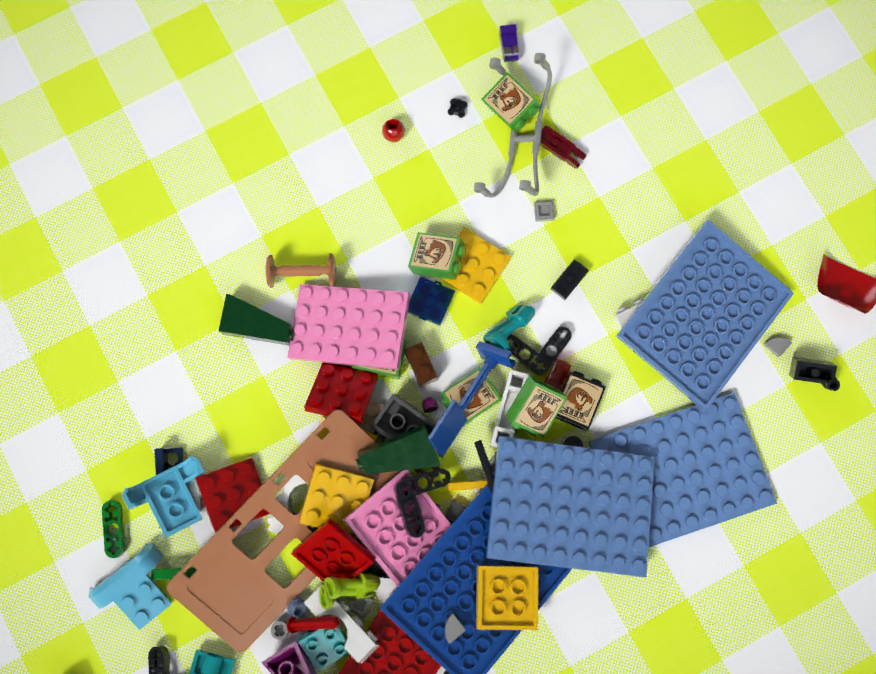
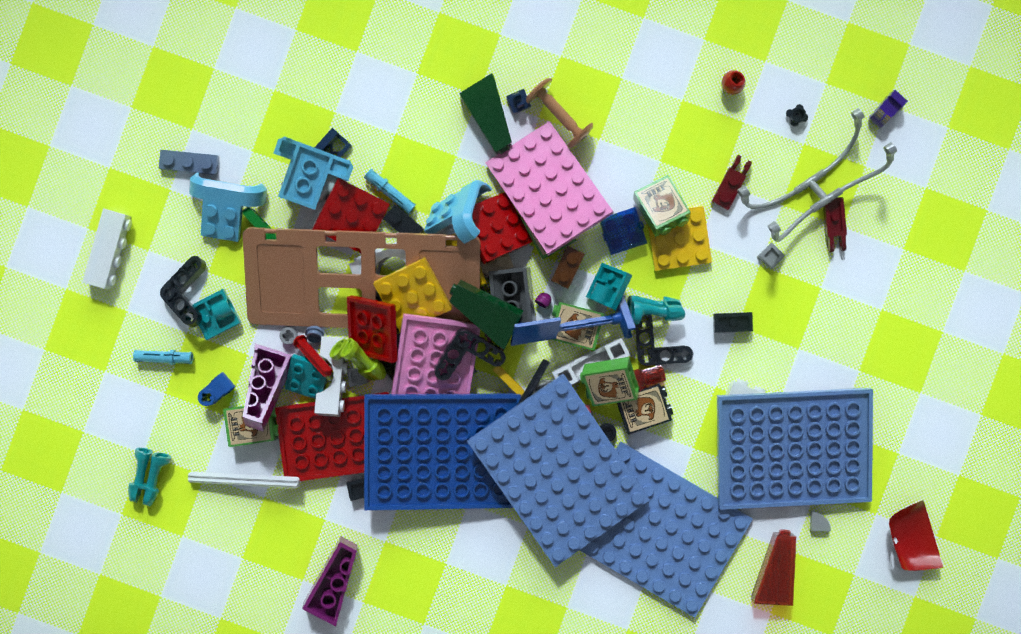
camera: 45 degrees right, 10 degrees up
green beam [102,500,125,558] -> none
dark grey tile [445,500,466,522] -> none
light grey tile [445,613,465,644] -> none
yellow plate [476,566,538,630] -> none
brick [481,72,541,133] -> none
black hinge [789,357,840,391] -> none
none -> sand blue plate [159,149,219,175]
none -> medium azure pin [364,168,416,214]
none -> black plate [383,205,425,233]
none -> medium azure piece [424,180,492,244]
none -> dark blue tile [506,89,531,115]
none -> teal plate [586,263,632,310]
none -> dark red hinge [711,155,752,210]
none -> clear red slope [751,529,797,606]

